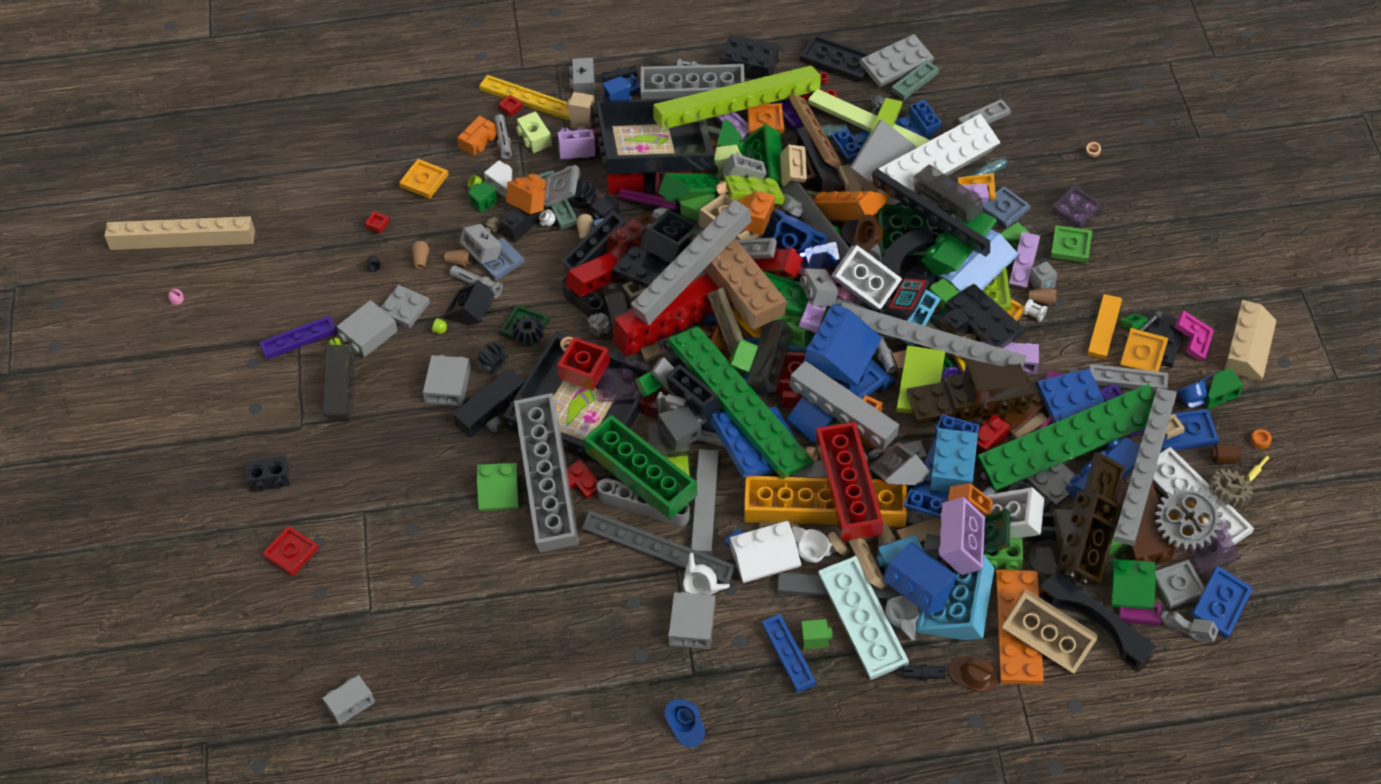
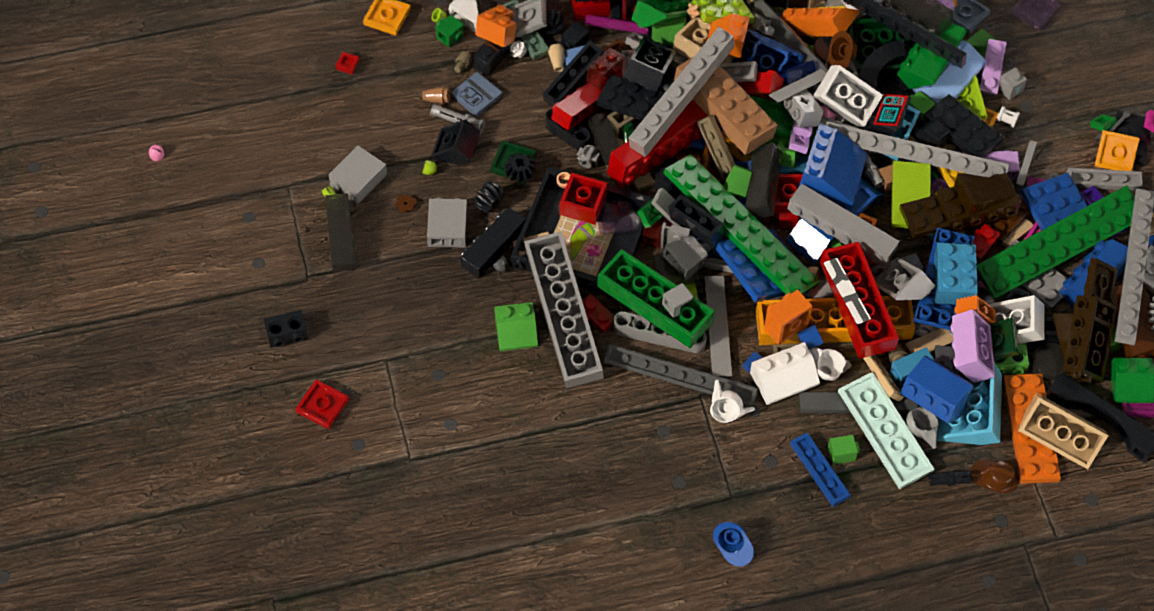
camera: 10 degrees left, 5 degrees up
tan brick [105,216,255,250] -> none
dark purple plate [259,315,337,360] -> none
light grey brick [323,675,375,725] -> none
black hinge [366,256,381,272] -> none
light grey plate [380,285,430,328] -> none
medium nougat cone [411,241,430,270] -> none
light grey brick [460,224,502,263] -> none
light grey brick [669,592,716,649] -> none
tan tile [827,532,850,557] -> none
medium nougat cone [1029,287,1057,306] -> none
bright green plate [1051,225,1092,263] -> none
light orange tile [1087,294,1122,360] -> none
none -> reddish brown plant [395,194,417,213]
none -> light grey panel [662,283,693,318]
none -> orange brick [764,290,813,345]
none -> light grey sticker [769,69,827,102]
none -> blue tile [798,325,824,349]
none -> sticker [824,258,871,324]
none -> light grey tile [1014,141,1037,195]

